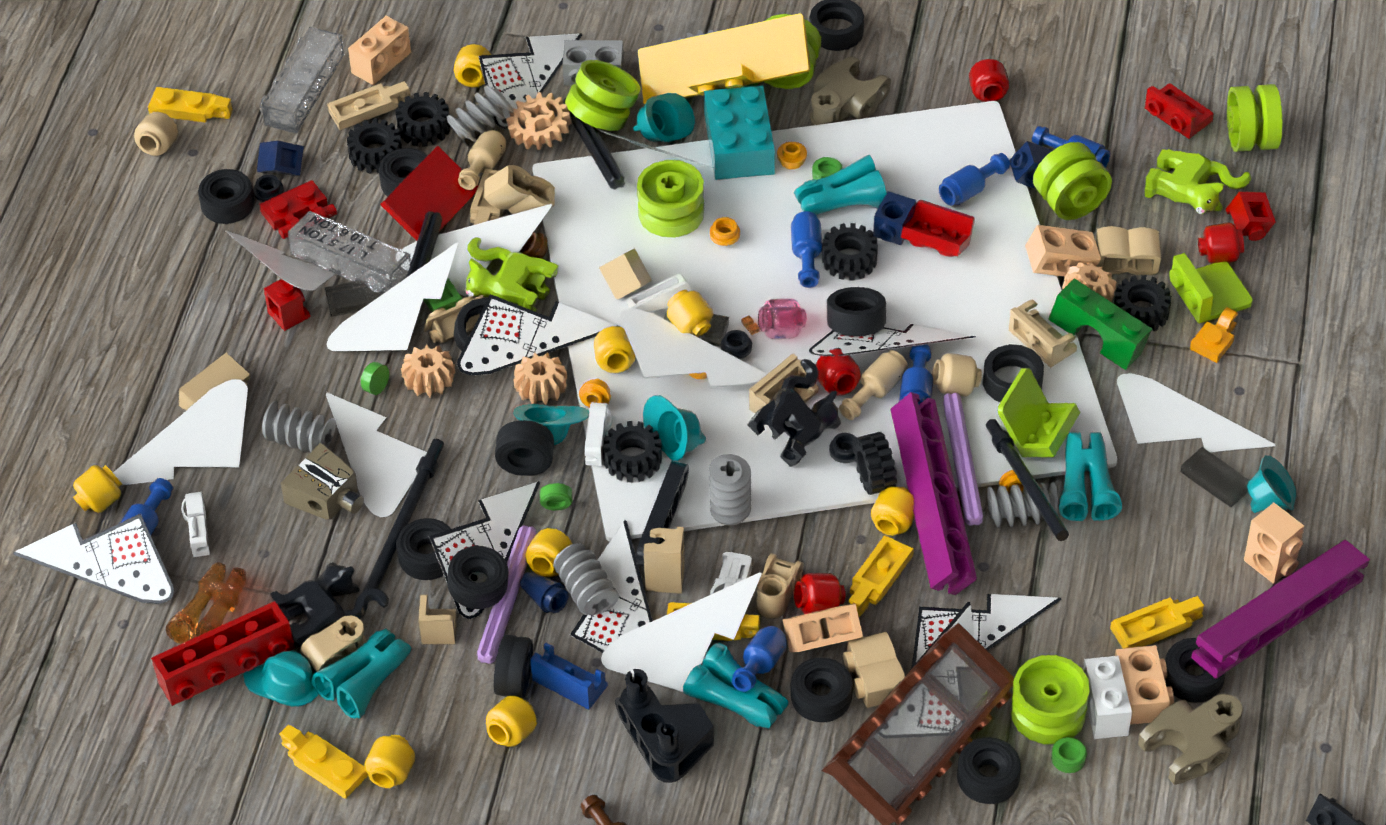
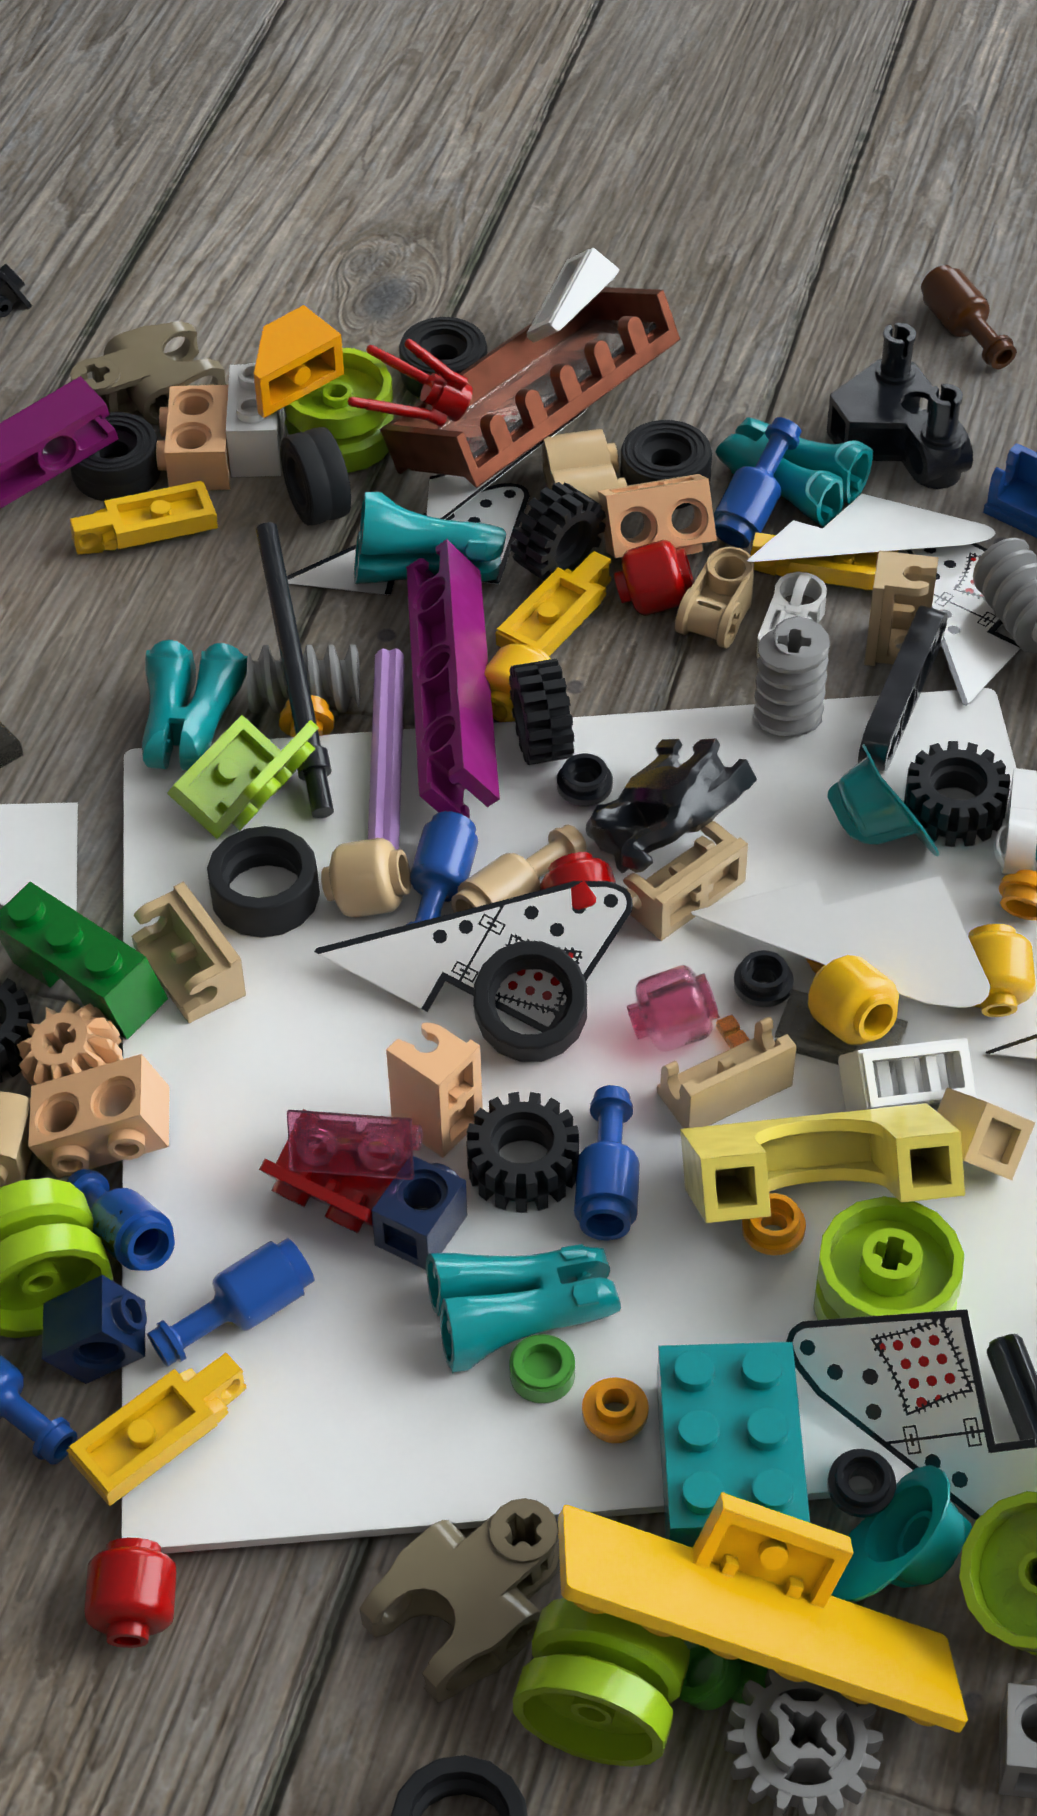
camera: 175 degrees left, 0 degrees up
none -> blue piece [67,1169,175,1271]
none -> yellow hinge [67,1353,247,1507]
none -> light orange slope [253,305,344,418]
none -> black tyre [280,427,351,525]
none -> clear pink hinge [287,1110,423,1180]
none -> red plant [347,339,473,427]
none -> teal piece [354,492,506,584]
none -> light nougat hinge [386,1022,483,1158]
none -> black tyre [511,482,606,581]
none -> white slope [527,248,619,343]
none -> tan hinge [657,1017,796,1129]
none -> light yellow arch [680,1103,965,1223]
none -> black plate [827,1449,896,1518]

